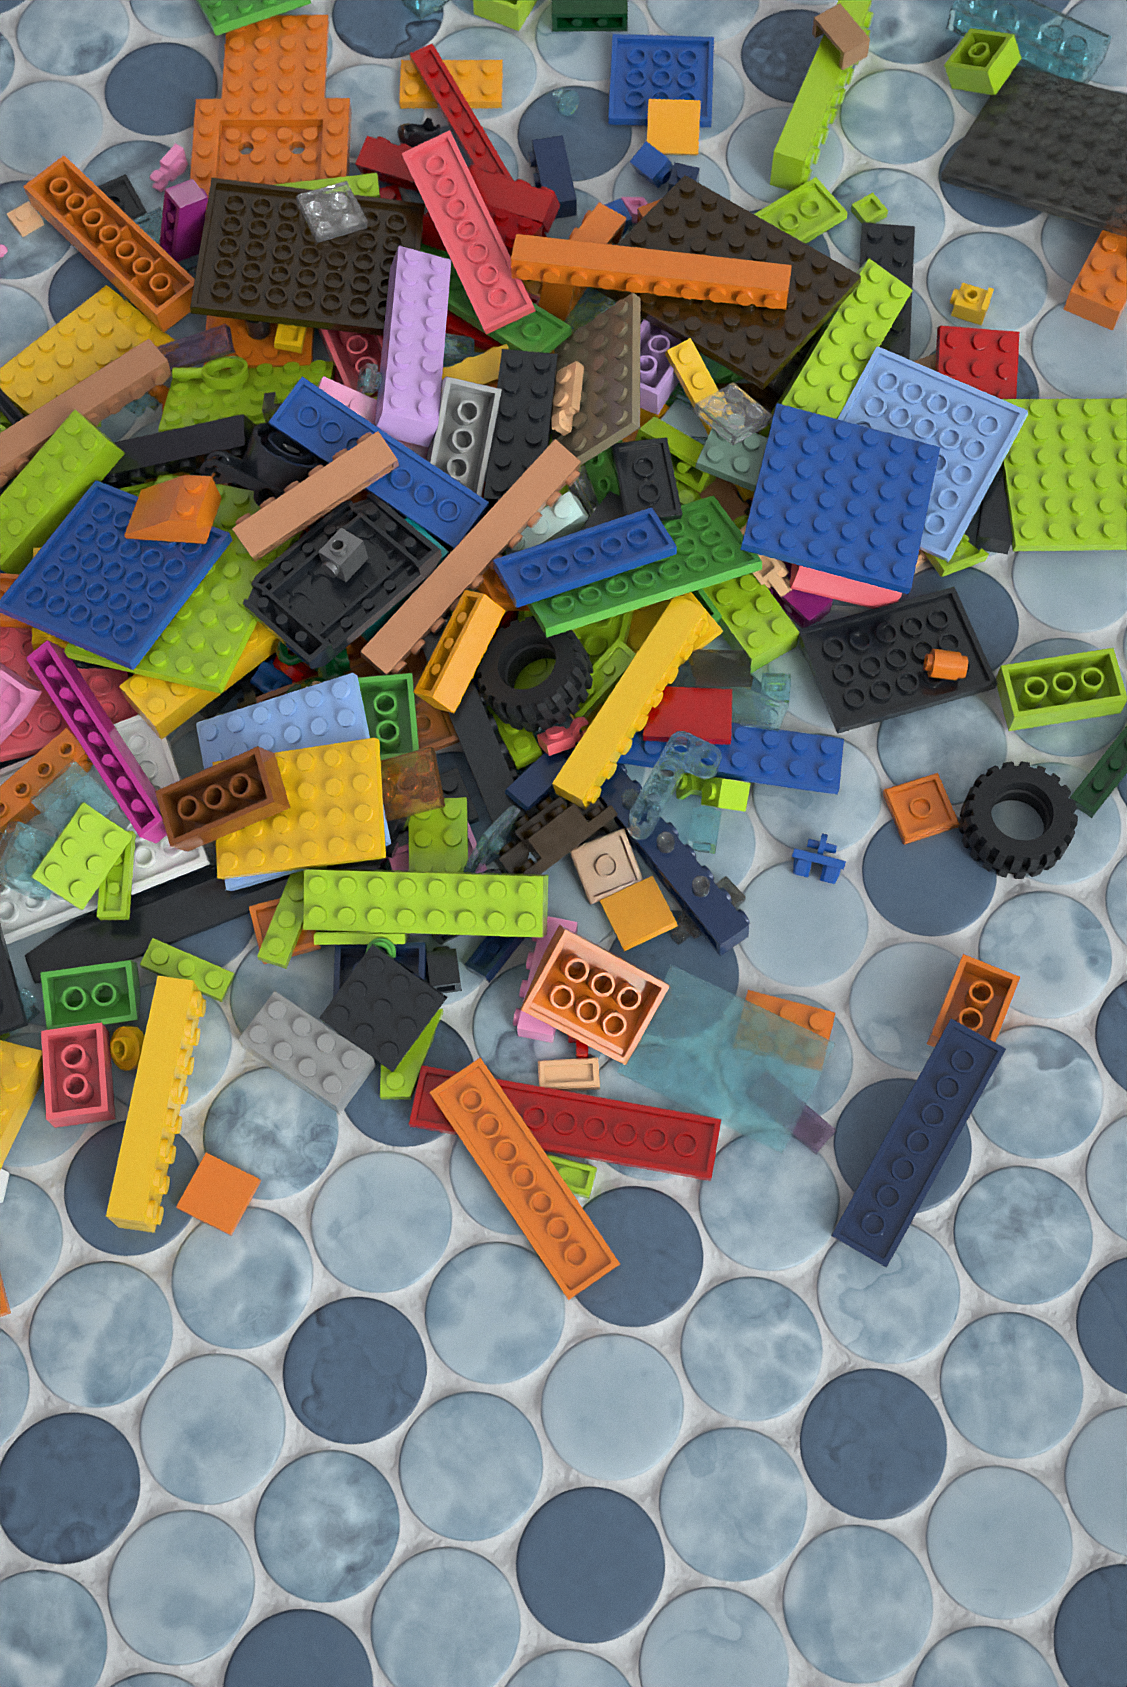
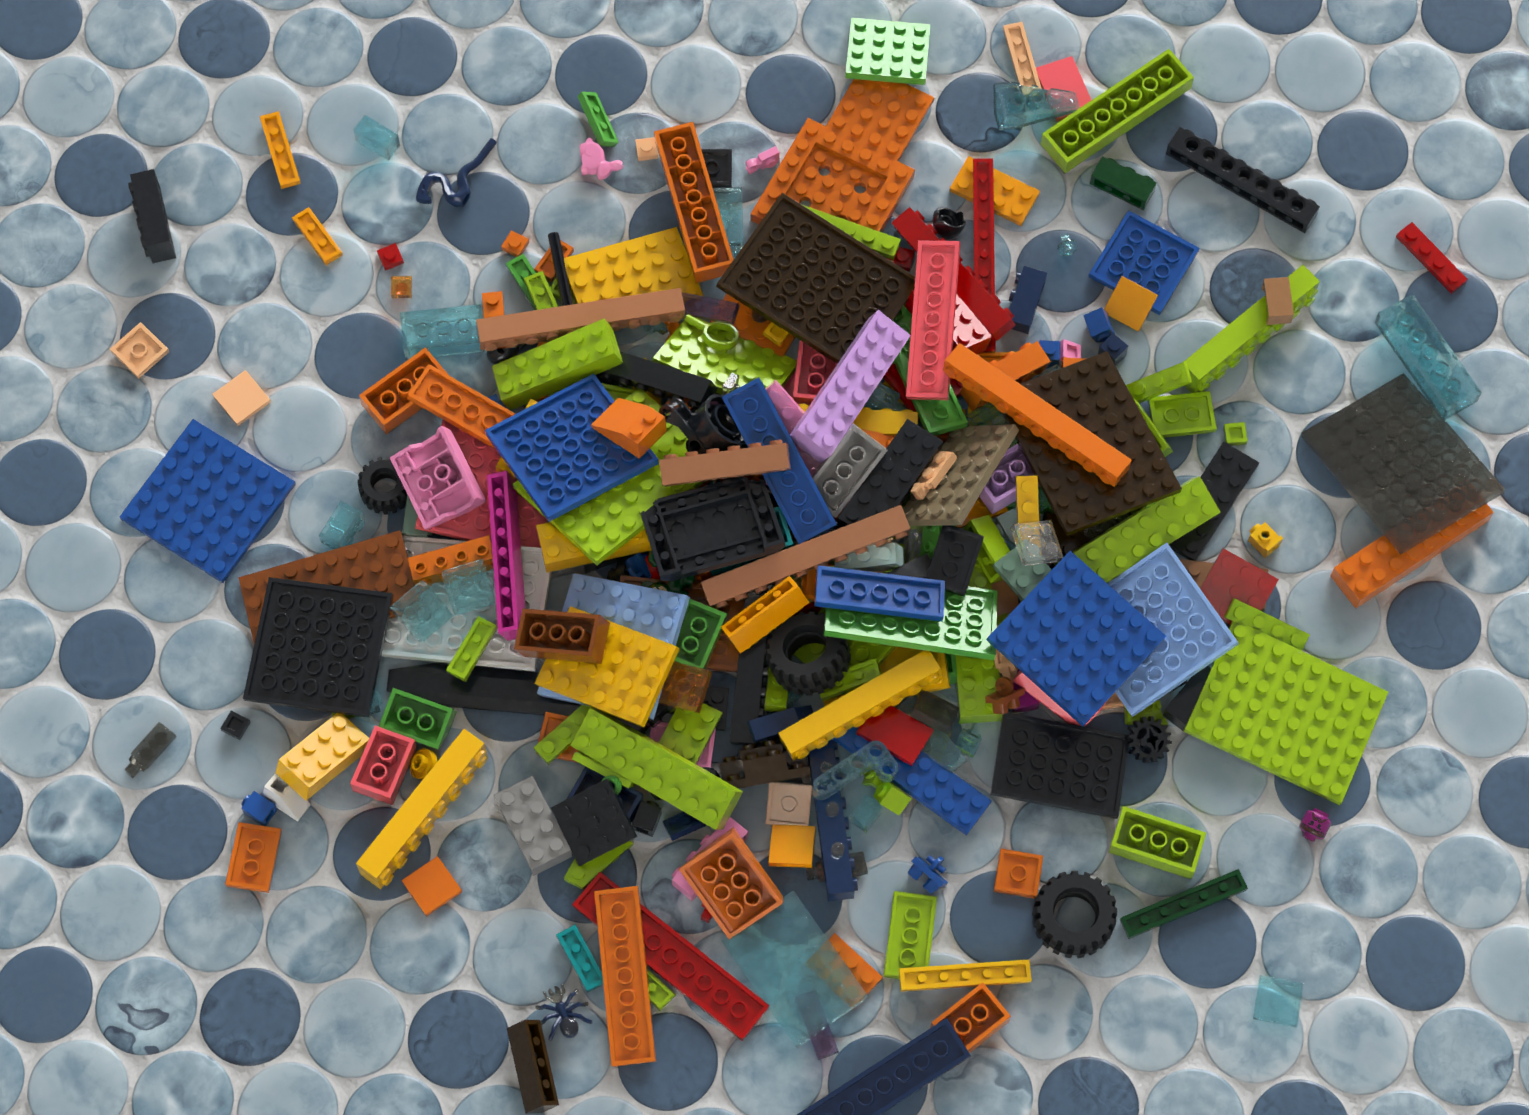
camera: 25 degrees right, 0 degrees up
lime plate [30,802,133,910] -> none
lime plate [140,938,235,1002] -> none
magenta brick [159,179,208,263] -> none
clear plate [297,181,367,243] -> none
flat silver brick [319,528,368,582] -> none
clear light blue plate [356,363,382,396] -> none
clear light blue plate [463,805,521,873] -> none
coral plate [537,717,589,756] -> none
light nougat tile [538,1057,600,1091] -> none
orange brick [923,648,968,681] -> none
lime brick [944,28,1021,95] -> none
none -> dark brown brick [507,1020,559,1114]
none -> animal [535,984,592,1041]
none -> teal plate [556,924,603,993]
none -> lime tile [883,891,937,979]
none -> yellow plate [898,959,1032,992]
none -> dark orange hips [985,676,1025,714]
none -> black gear [1125,716,1172,763]
none -> lime plate [1126,362,1192,403]
none -> lime plate [1224,598,1310,651]

